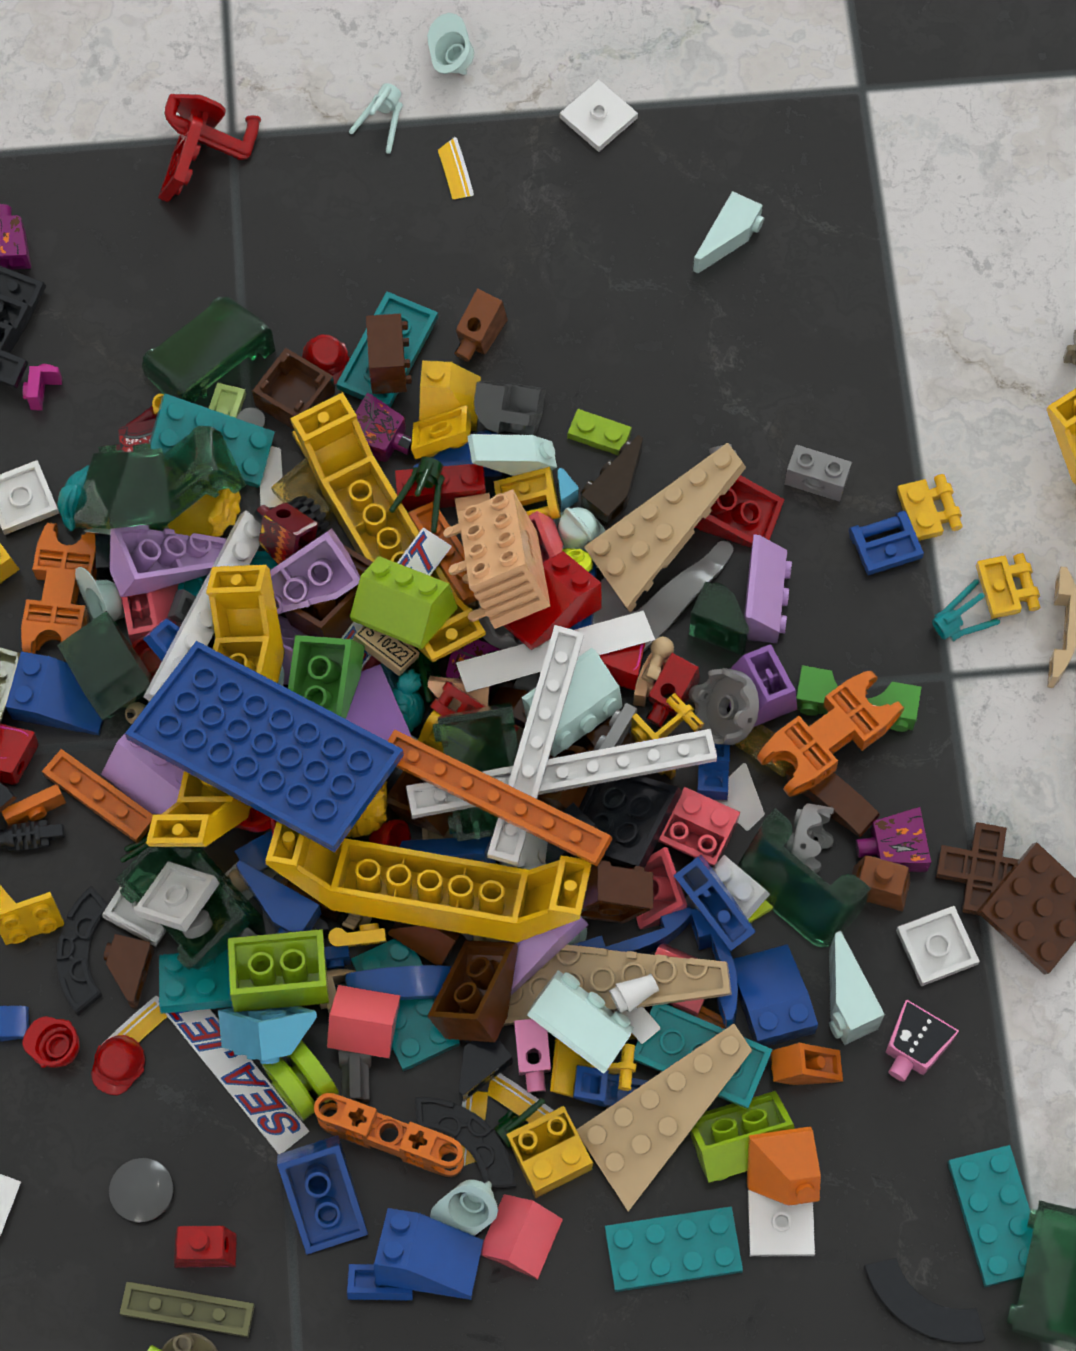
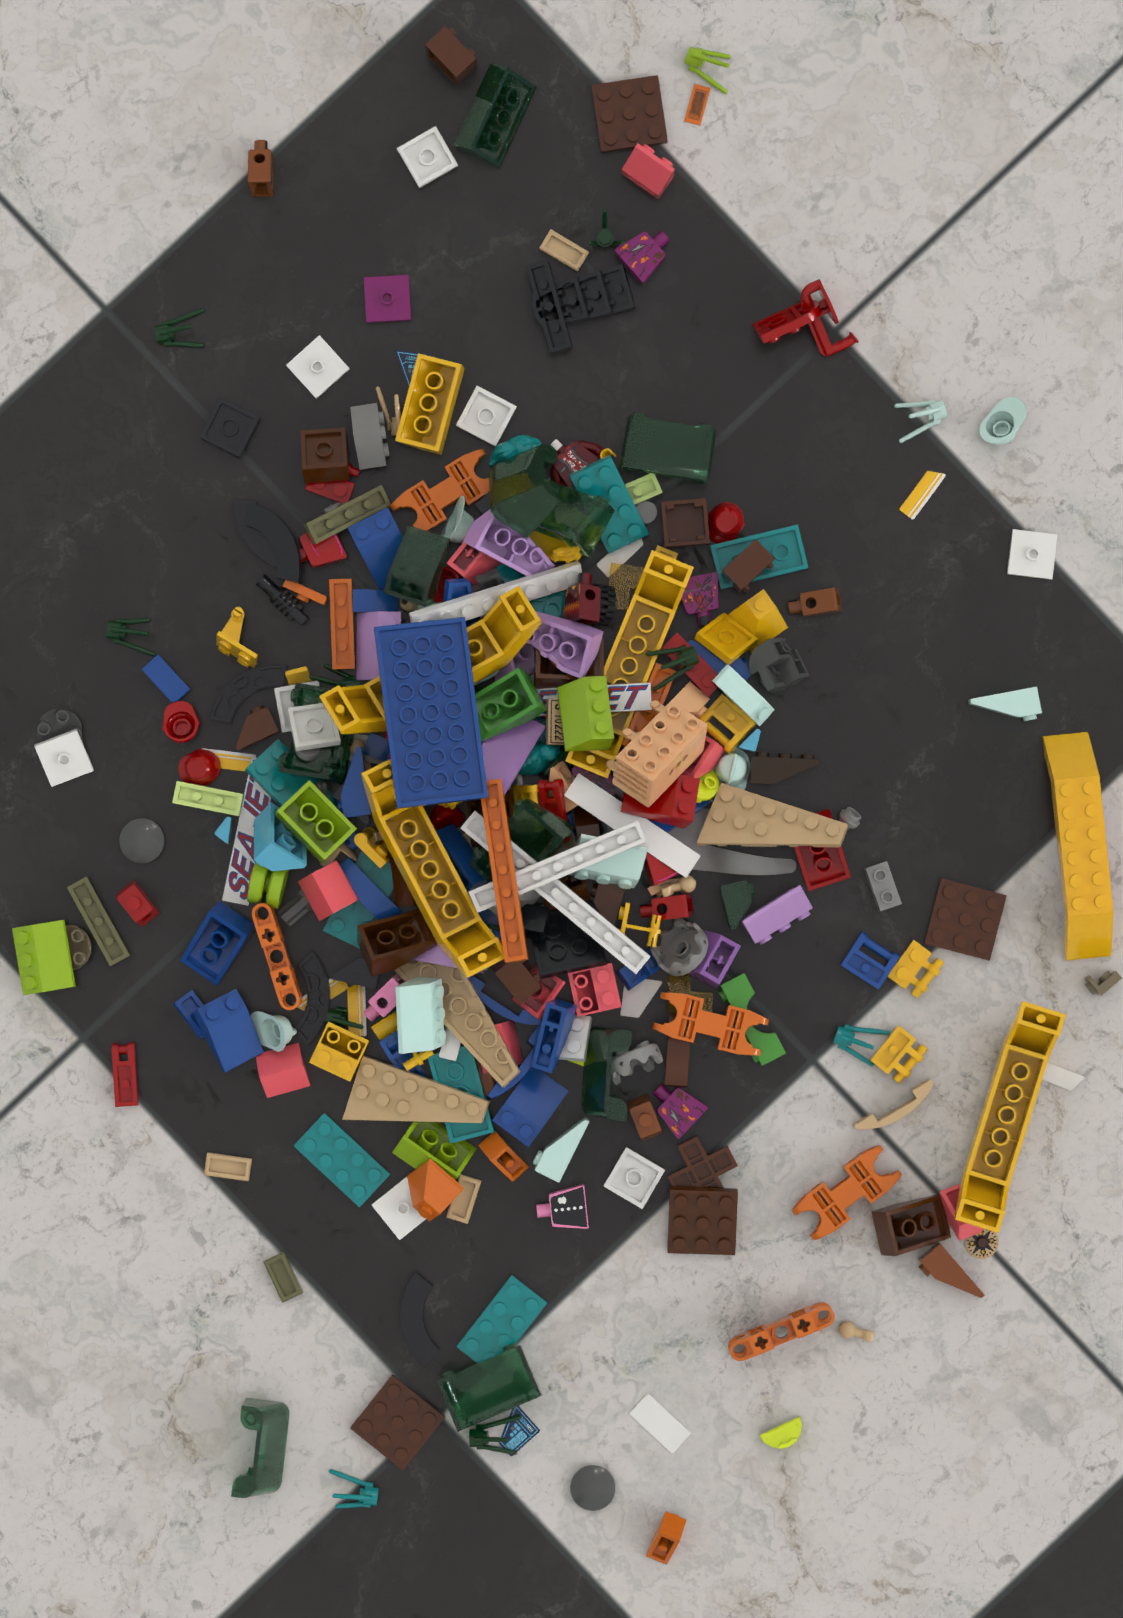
camera: 50 degrees right, 20 degrees up
dark pink bracket [23,364,62,410] -> none
lime plate [567,409,632,456] -> none
light grey plate [594,703,637,751] -> none
white cone [609,974,659,1013] -> none
none -> yellowish green plate [172,781,244,816]
none -> medium azure slope [215,816,233,844]
none -> yellow slope [285,666,312,685]
none -> blue slope [353,589,399,612]
none -> tan tile [446,1174,482,1224]
none -> reddish brown plate [923,878,1007,961]
none -> yellow slope [1042,732,1114,961]

